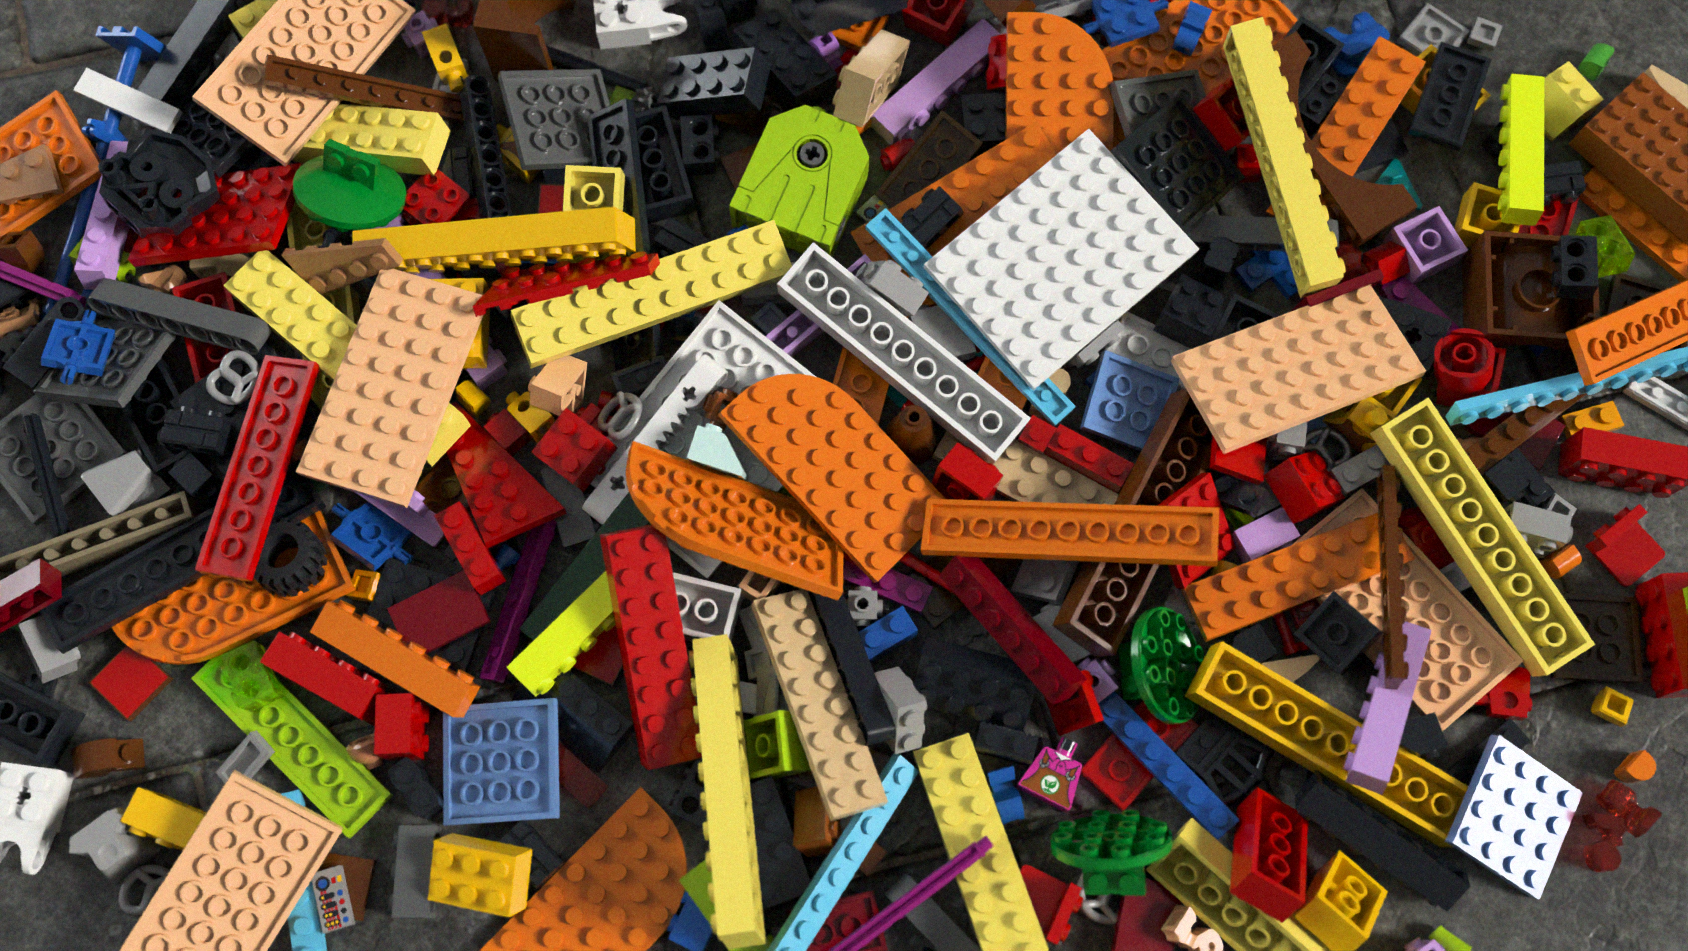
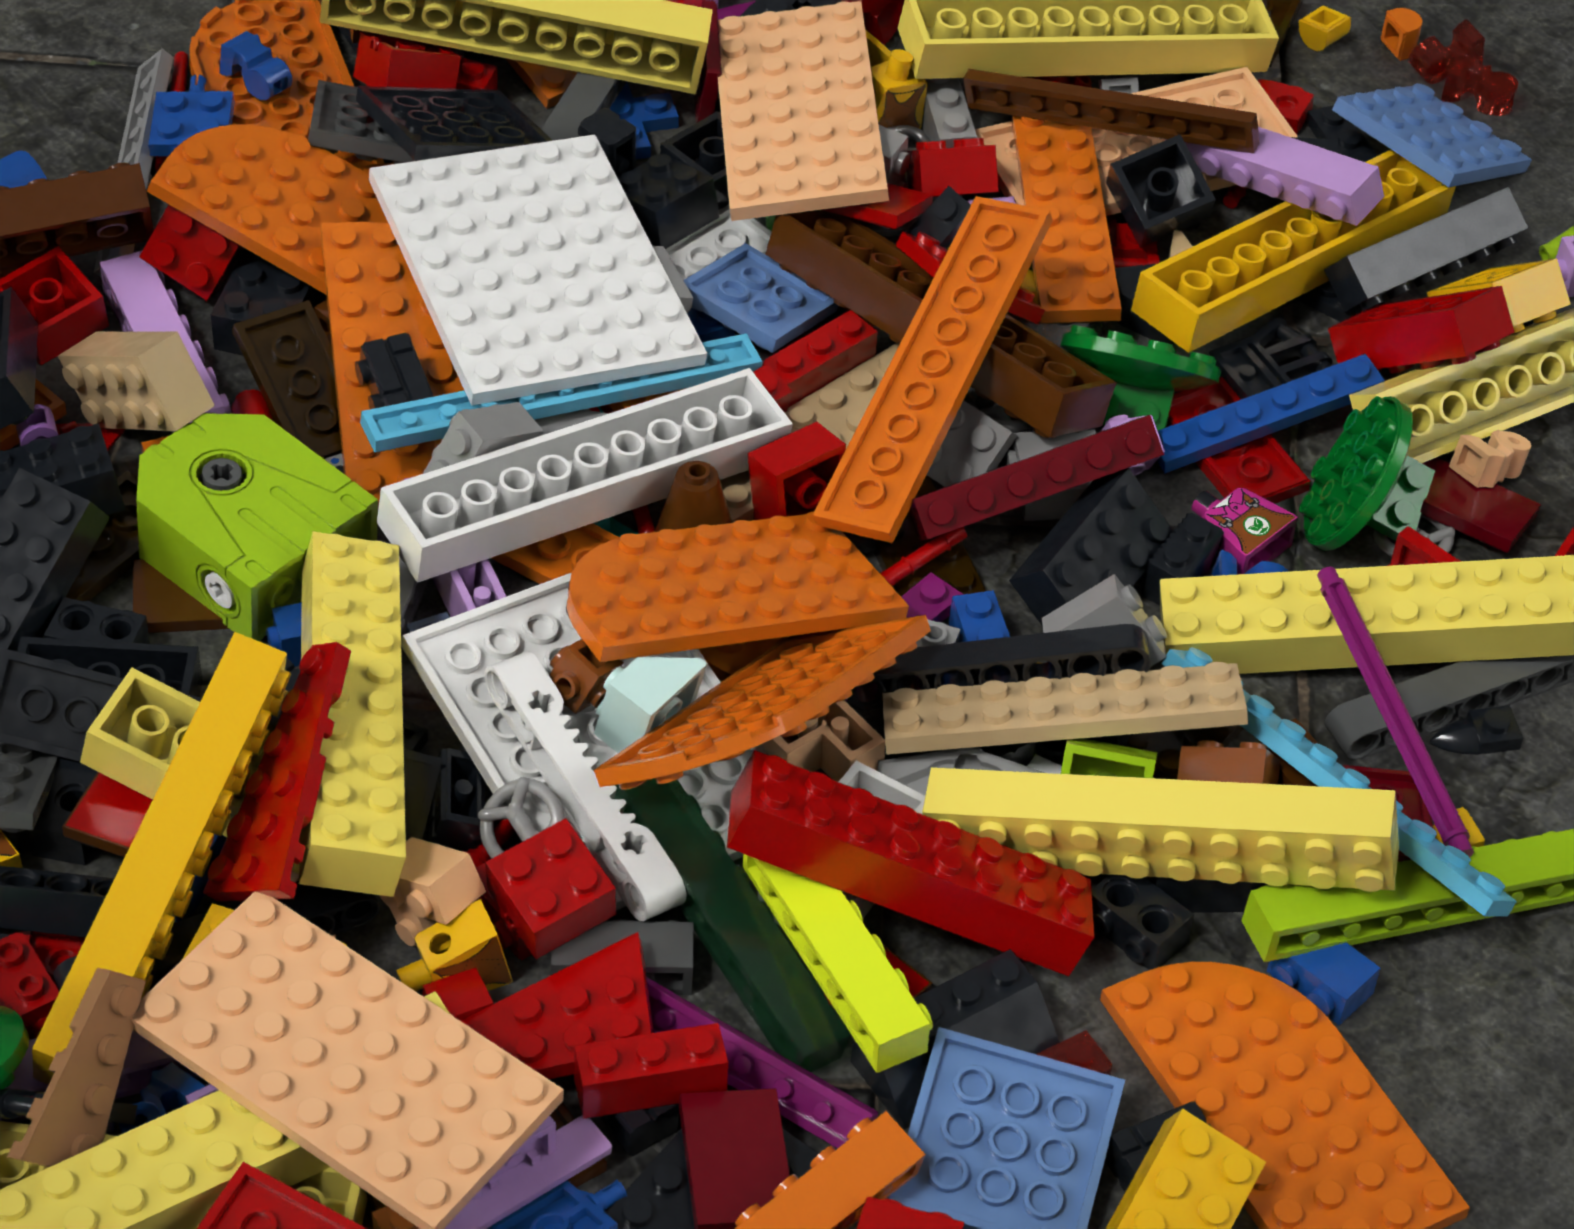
camera: 75 degrees left, 25 degrees down
red plate [1044,670,1104,736] -> none

